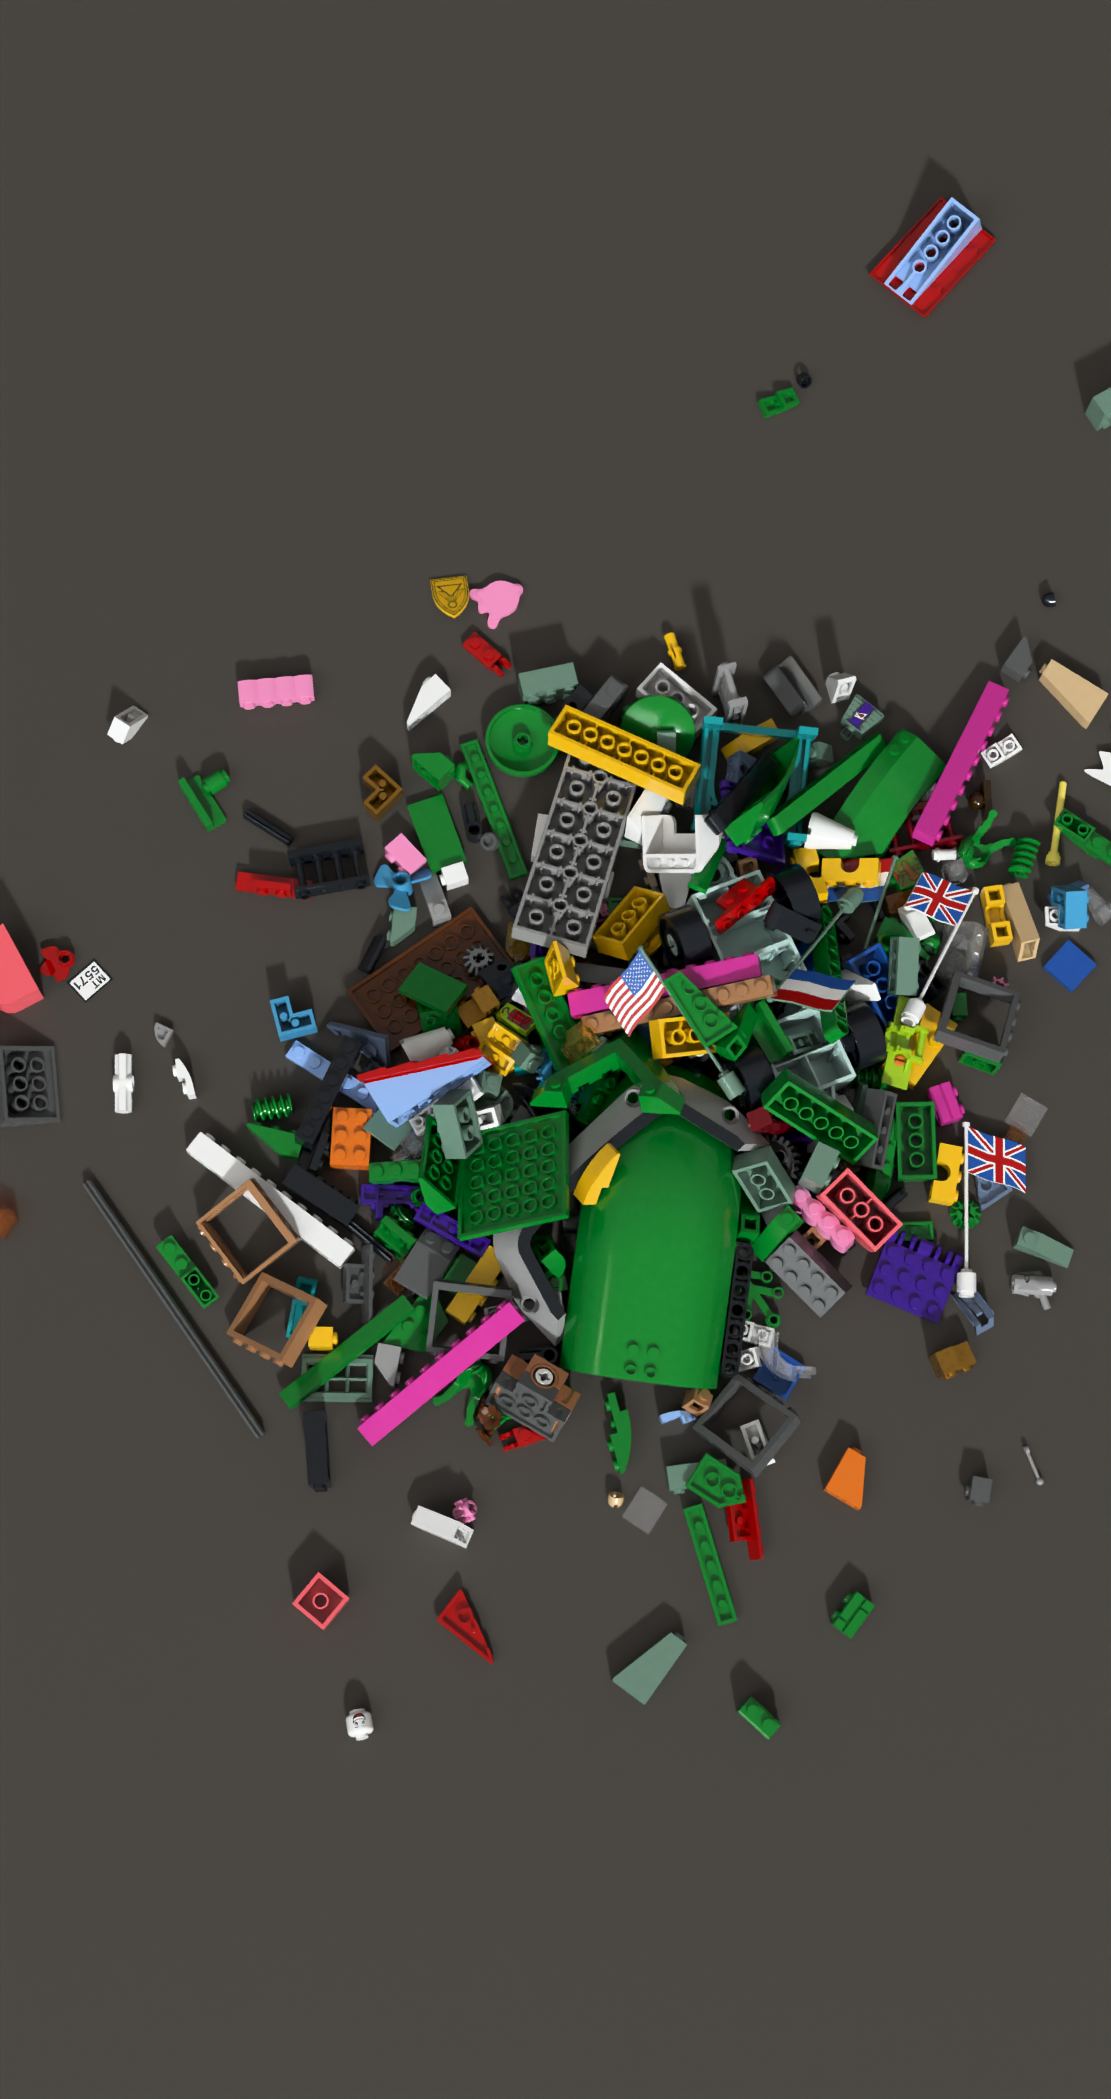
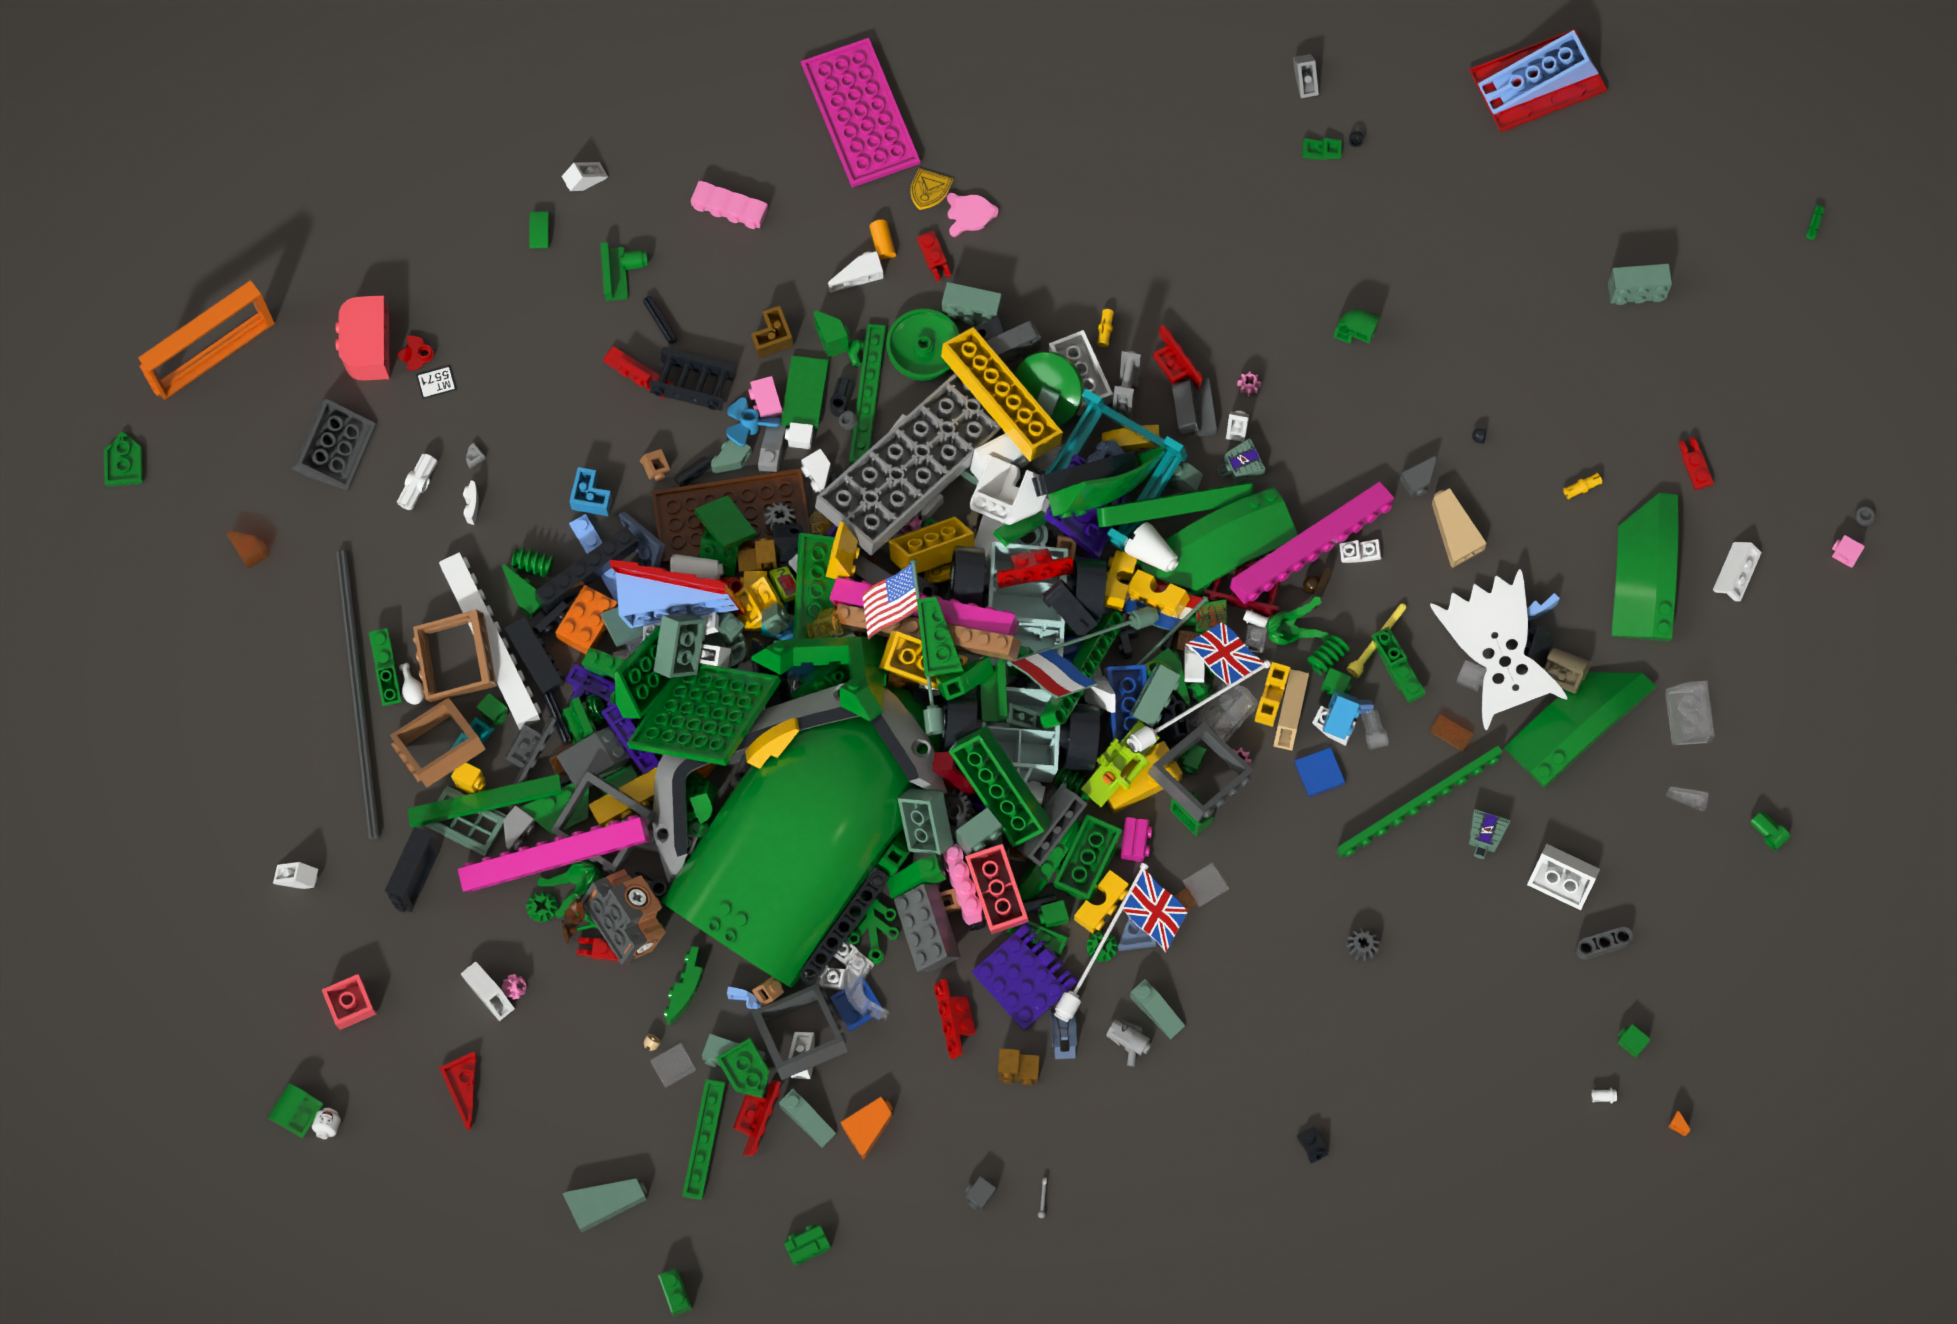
camera: 35 degrees right, 5 degrees down
none -> green brick [267,1083,323,1138]
none -> white slope [273,862,318,889]
none -> white piece [399,663,425,704]
none -> green brick [476,693,509,726]
none -> green gear [526,891,558,922]
none -> green slope [529,211,549,249]
none -> medium nougat brick [640,449,670,481]
none -> sand green slope [779,1089,836,1148]
none -> dark pink plate [801,38,920,188]
none -> white slope [801,449,831,493]
none -> light orange brick [869,220,896,260]
none -> red bracket [934,979,976,1059]
none -> green brick [1038,900,1069,929]
none -> red bracket [1153,324,1203,389]
none -> bright pink gear [1237,371,1261,396]
none -> light grey slope [1293,54,1319,98]
none -> green brick [1321,668,1353,697]
none -> green brick [1334,309,1381,344]

